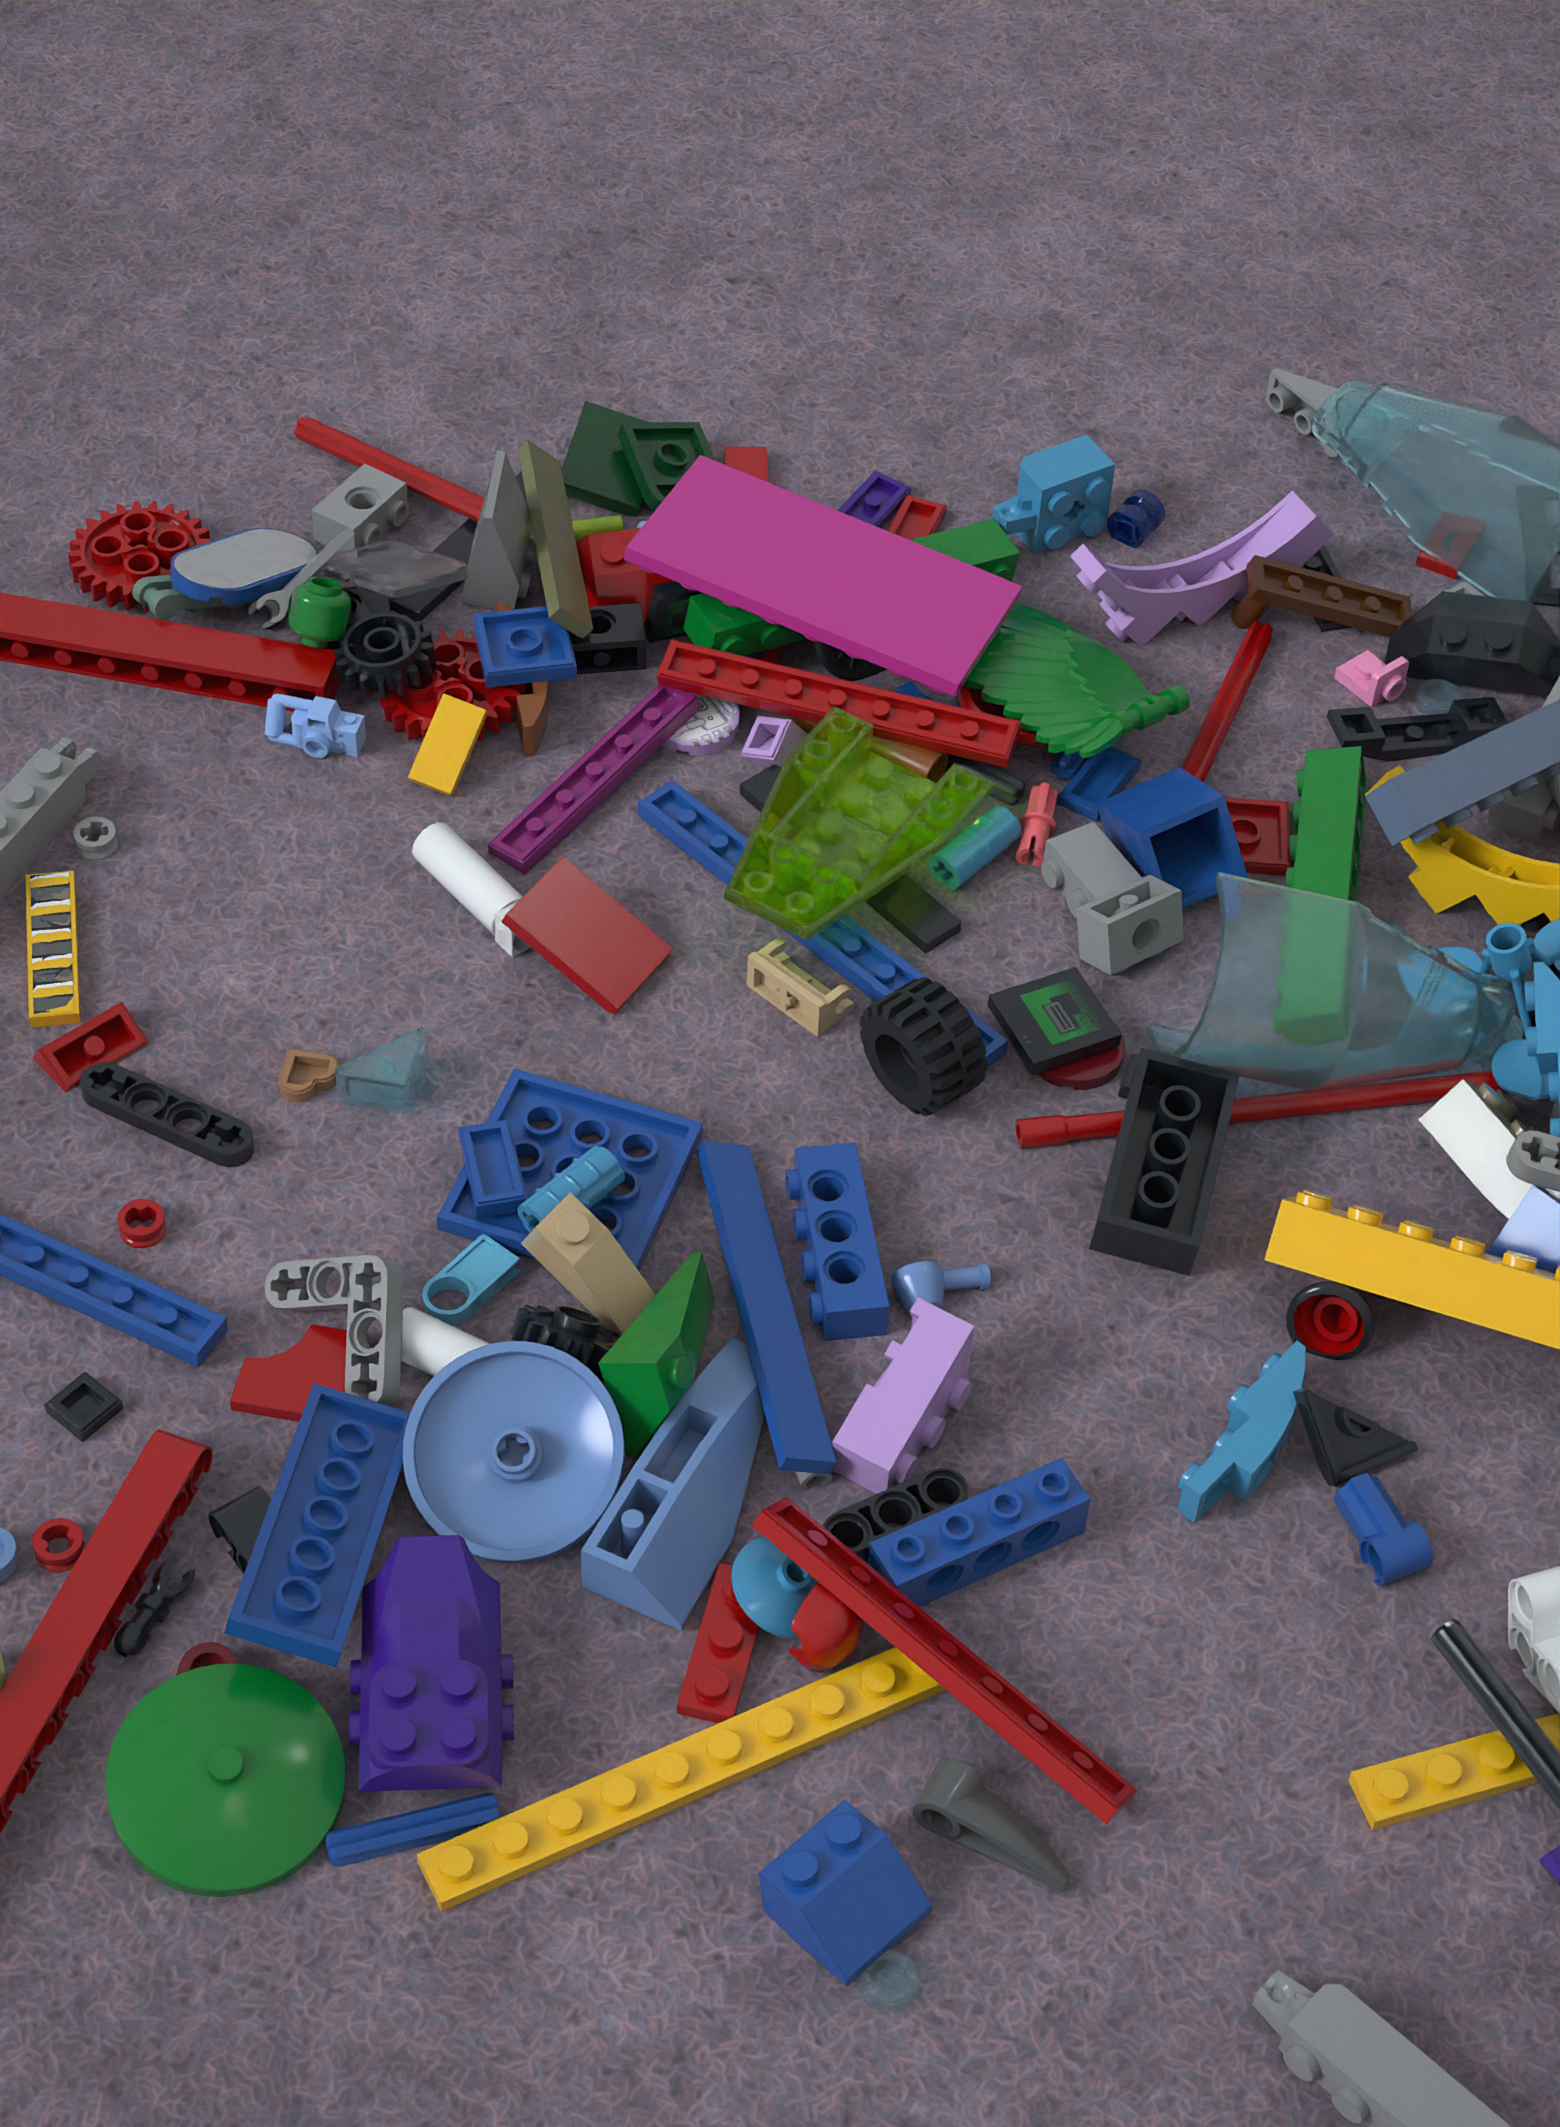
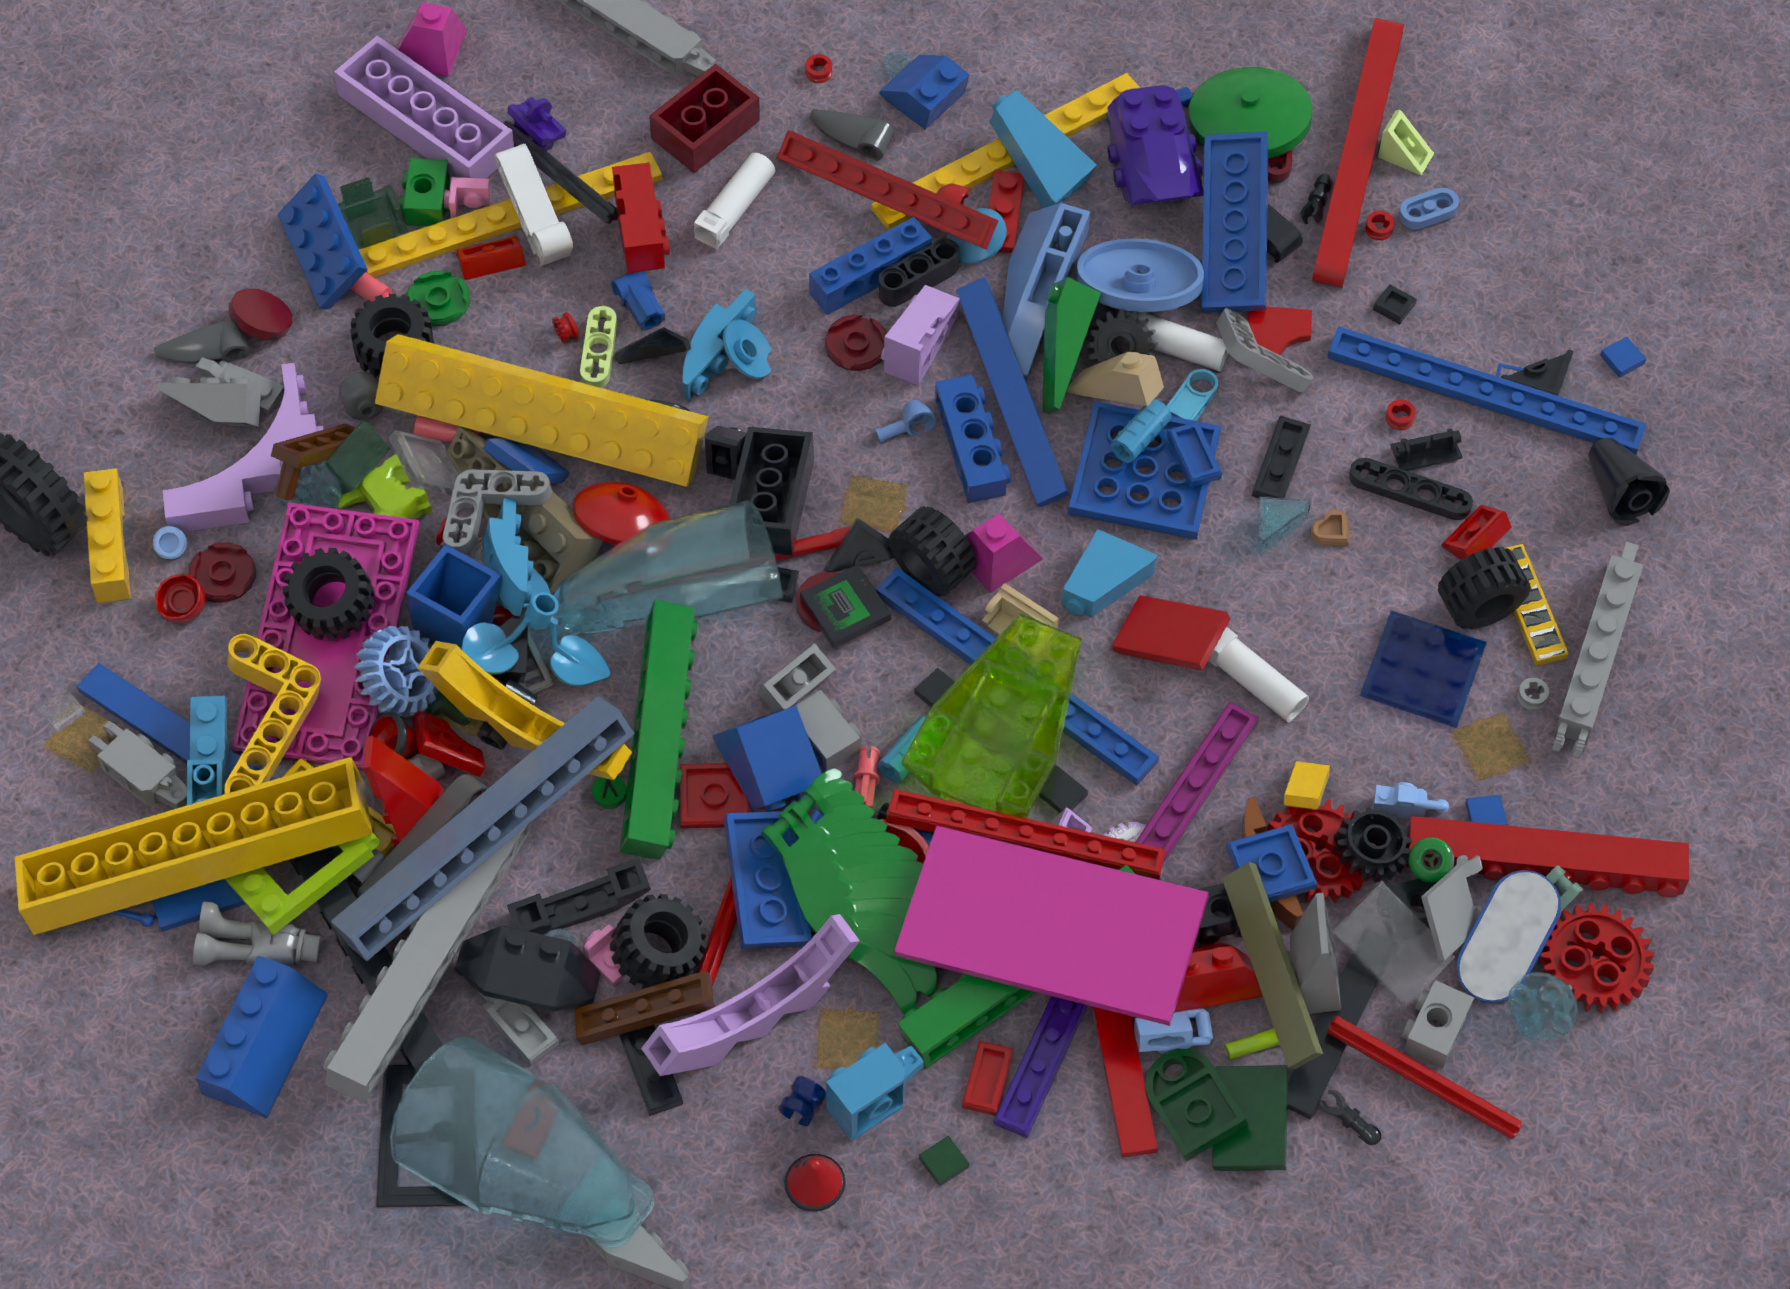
camera: 175 degrees right, 10 degrees up
none -> red bush [552,312,579,344]
none -> red dish [572,482,671,548]
none -> yellowish green beam [580,306,617,388]
none -> green tile [592,776,627,809]
none -> black tyre [610,894,707,989]
none -> red wedge [612,162,670,273]
none -> dark red brick [649,63,760,173]
none -> white piece [694,153,776,249]
none -> black slope [705,425,746,480]
none -> dark azure dish [723,319,772,379]
none -> blue plate [723,811,812,949]
none -> red hat [784,1154,846,1212]
none -> red bush [805,54,833,83]
none -> clear yellow piece [817,1007,880,1068]
none -> black tile [824,518,895,572]
none -> dark red tile [825,314,887,371]
none -> clear yellow piece [841,475,908,531]
none -> dark green tile [919,1135,970,1187]
none -> dark pink slope [965,513,1042,593]
none -> dark azure slope [989,90,1097,208]
none -> dark azure slope [1061,529,1157,618]
none -> black tile [1251,416,1311,506]
none -> black piece [1319,1089,1382,1145]
none -> clear blue plate [1360,610,1487,728]
none -> black hinge [1390,428,1462,471]
none -> black tyre [1437,547,1531,629]
none -> clear yellow piece [1453,712,1530,780]
none -> blue tile [1465,795,1508,825]
none -> clear light blue plate [1509,972,1578,1040]

